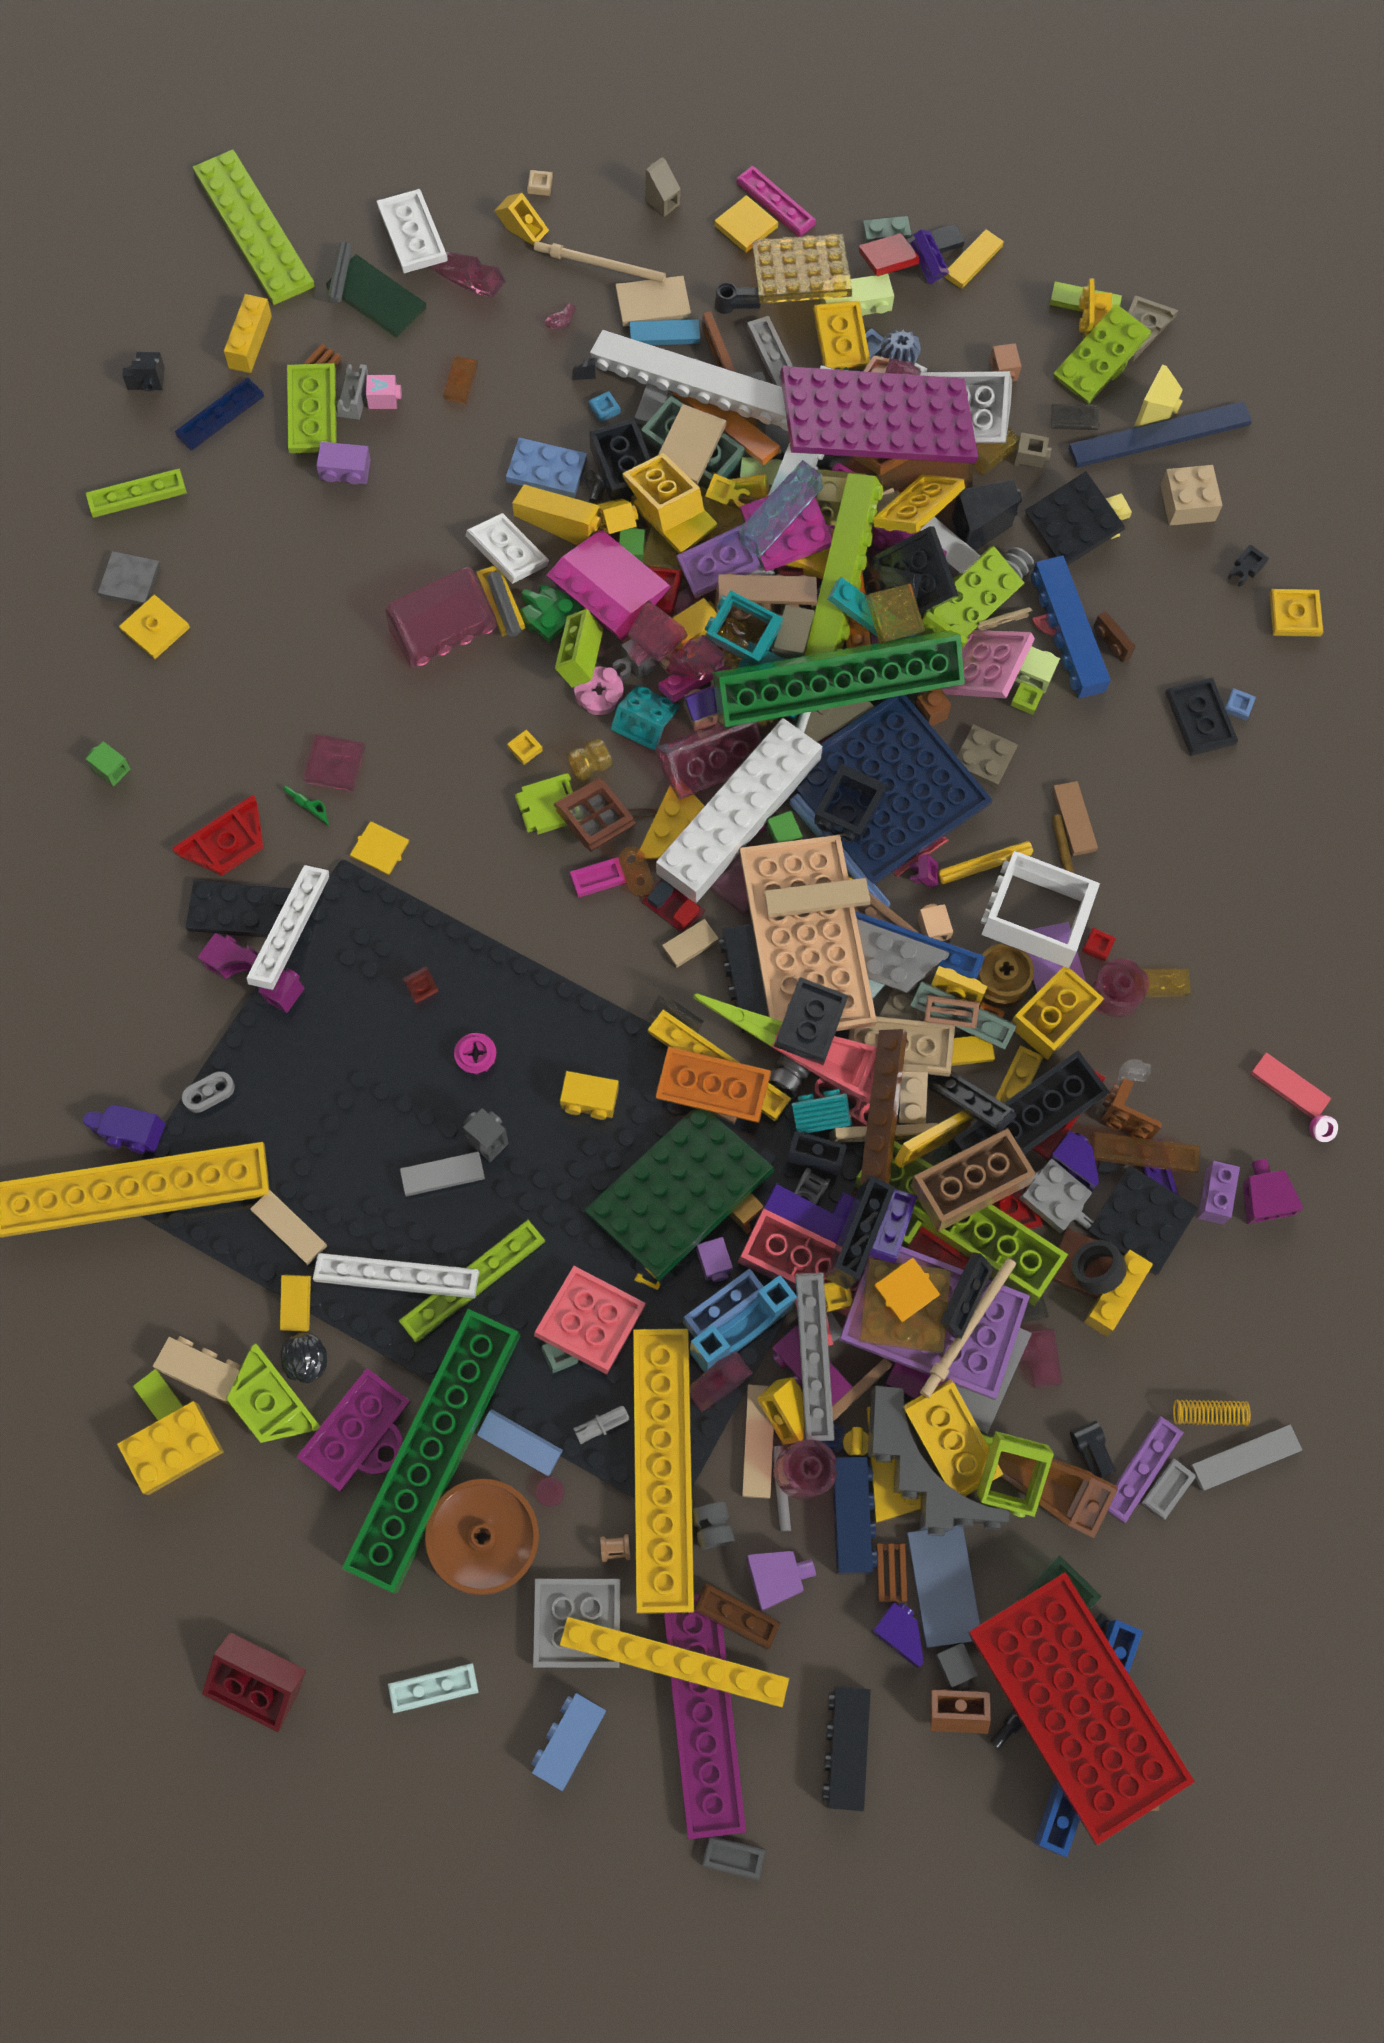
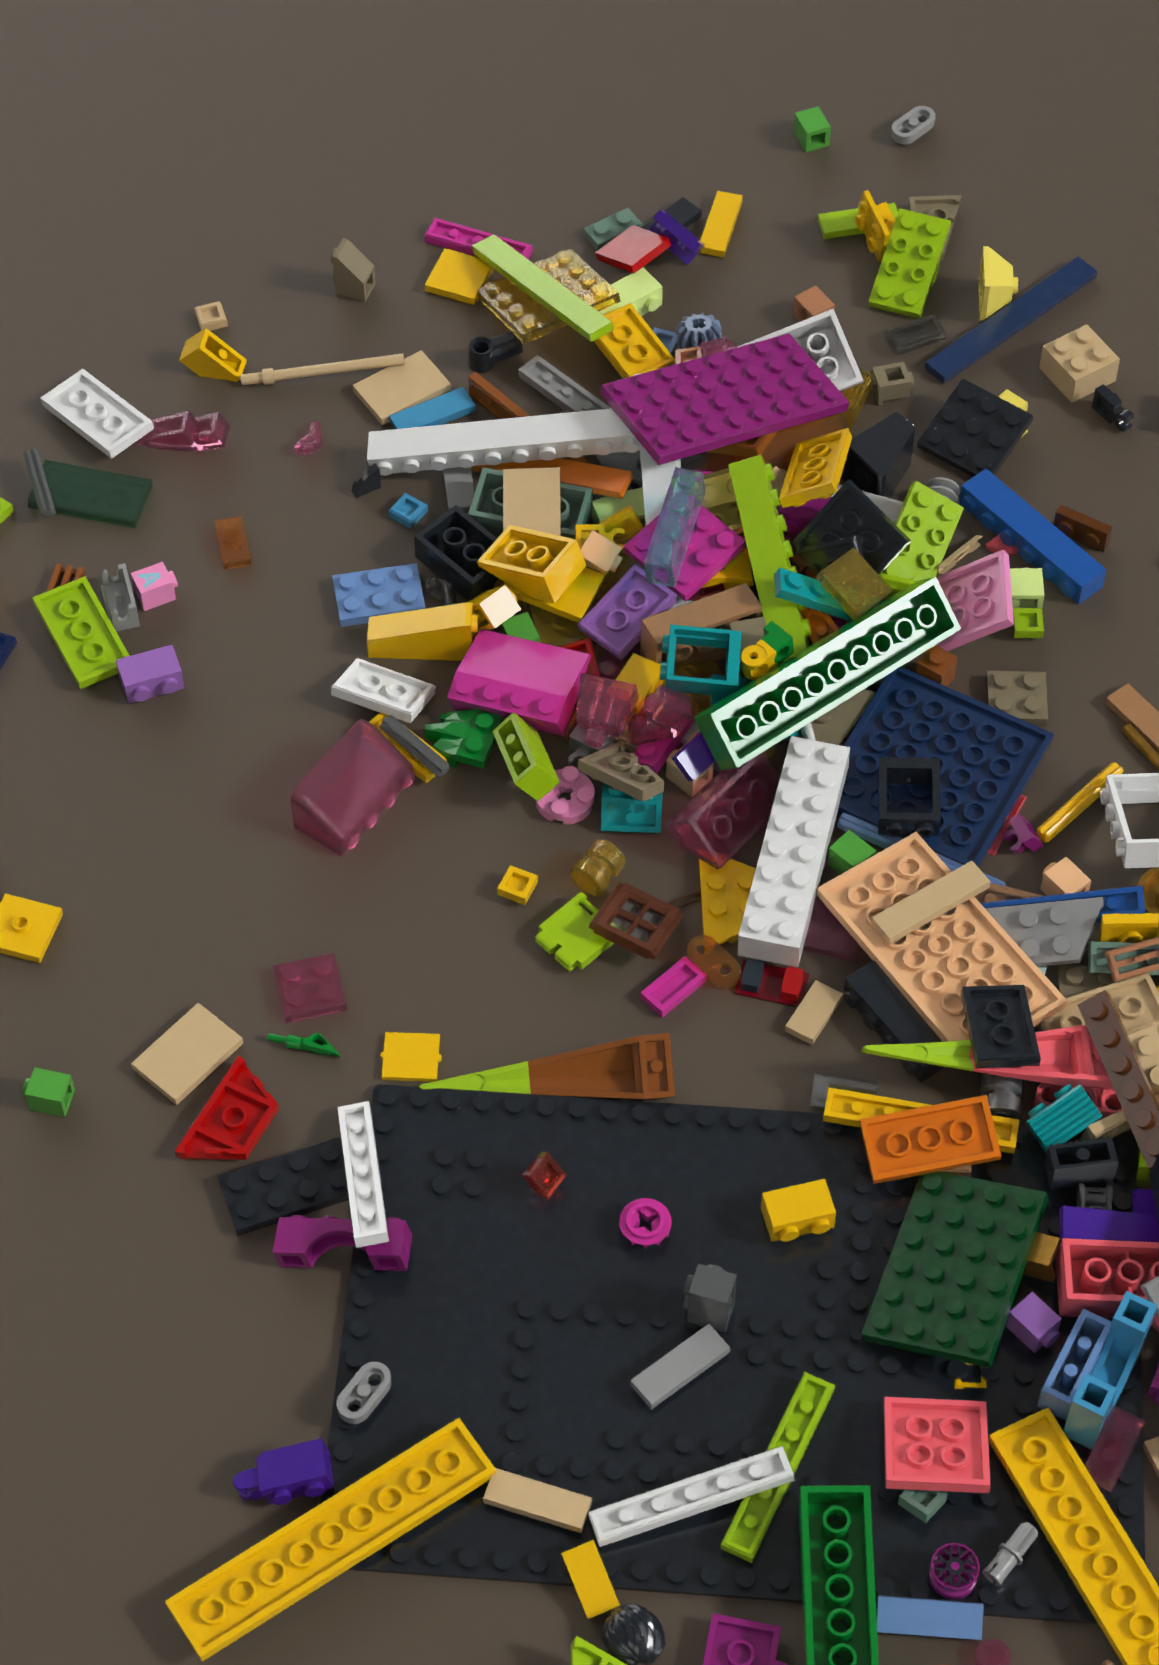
camera: 20 degrees left, 15 degrees down
none -> tan tile [131,1003,244,1105]
none -> dark orange plate [419,1033,675,1100]
none -> lime tile [472,234,614,342]
none -> dark tan wing [578,741,664,801]
none -> light nougat brick [580,530,623,577]
none -> leg [741,621,794,680]
none -> bright green brick [793,106,831,152]
none -> light grey plate [891,106,936,145]
none -> magenta wheel [929,1543,980,1600]
none -> black plate [1092,384,1134,432]

